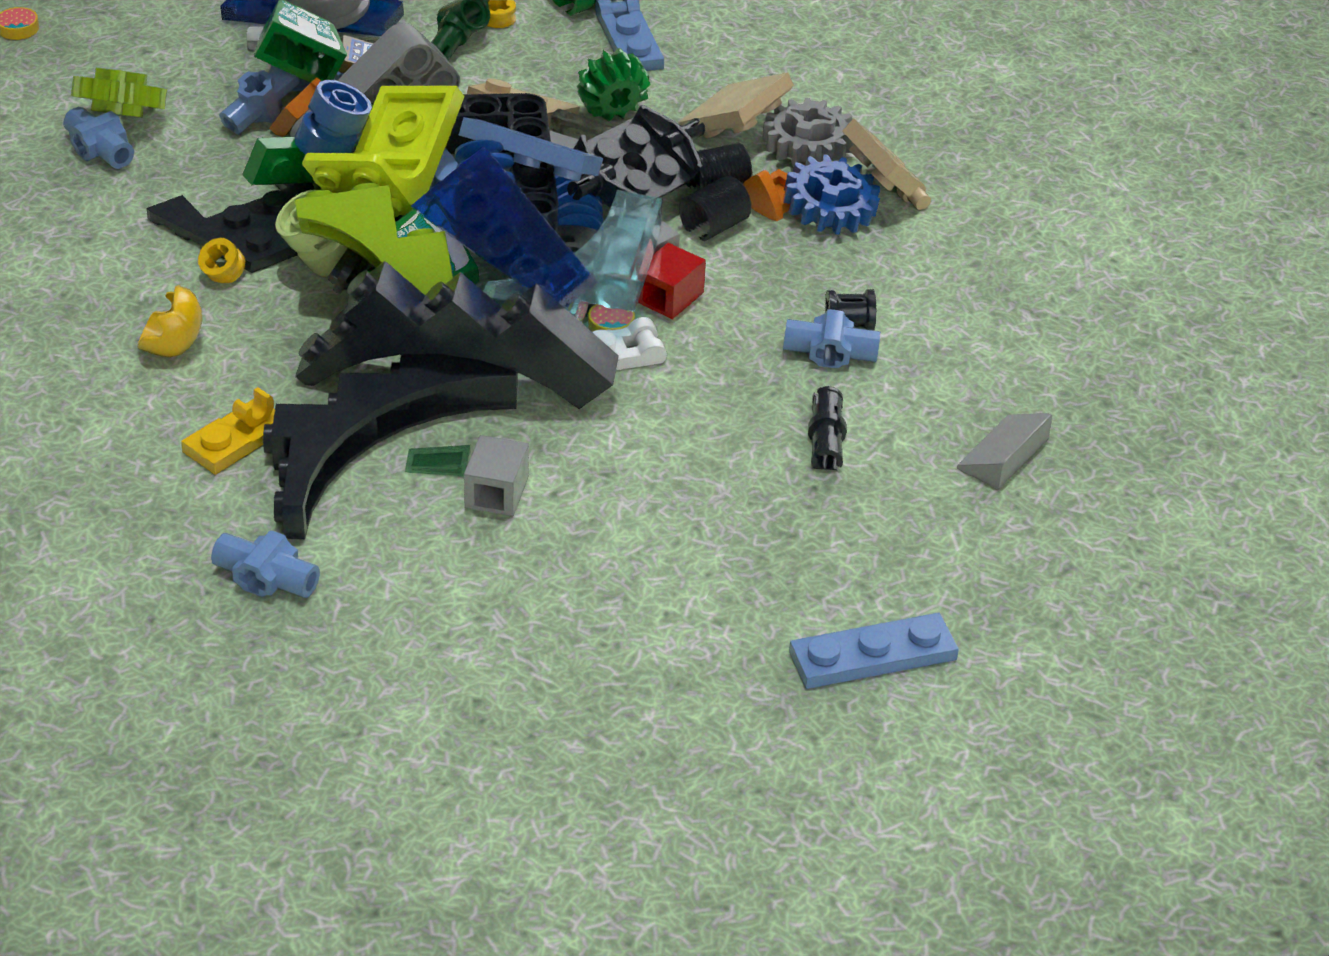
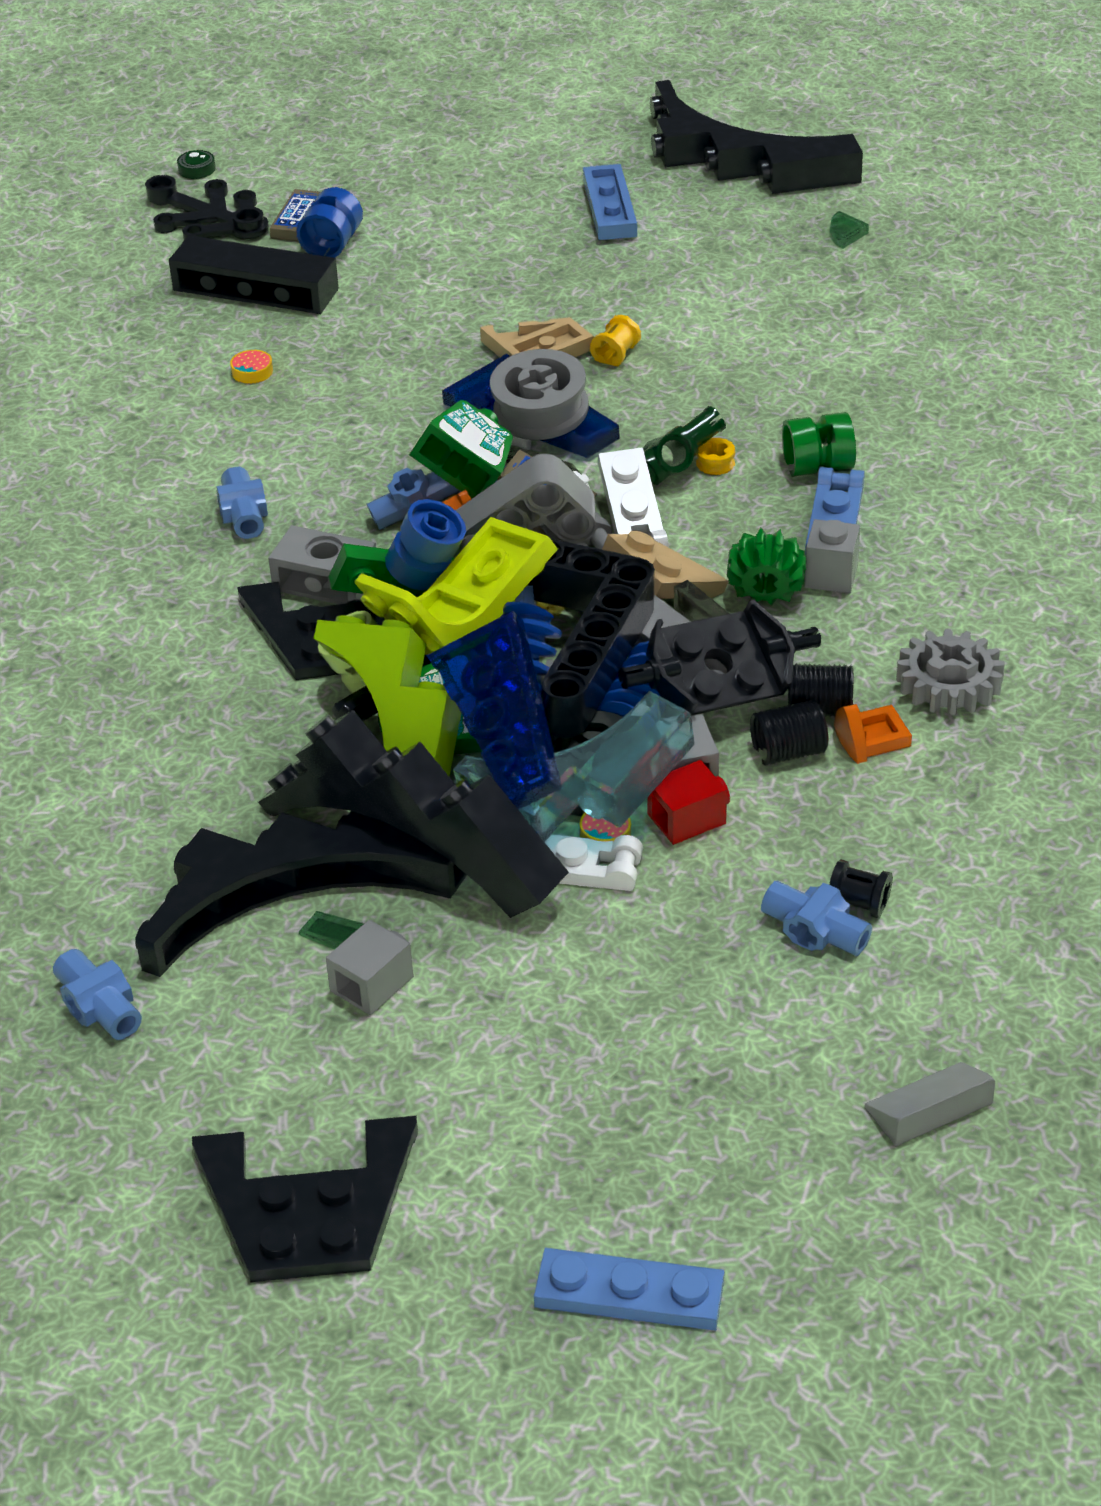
camera: 30 degrees right, 0 degrees up
lime gear [71,67,167,118] -> none
yellow hair [137,285,203,357] -> none
yellow plate [181,387,275,475] -> none
yellow bush [198,238,245,283] -> none
medium blue plate [459,117,603,181] -> none
tan tile [678,72,794,138] -> none
blue gear [783,155,881,235] -> none
black pin [808,386,847,470] -> none
tan plate [842,118,931,210] -> none
none -> black wing [192,1115,418,1282]
none -> light grey brick [268,525,376,604]
none -> white plate [598,447,669,548]
none -> light grey brick [805,519,860,593]

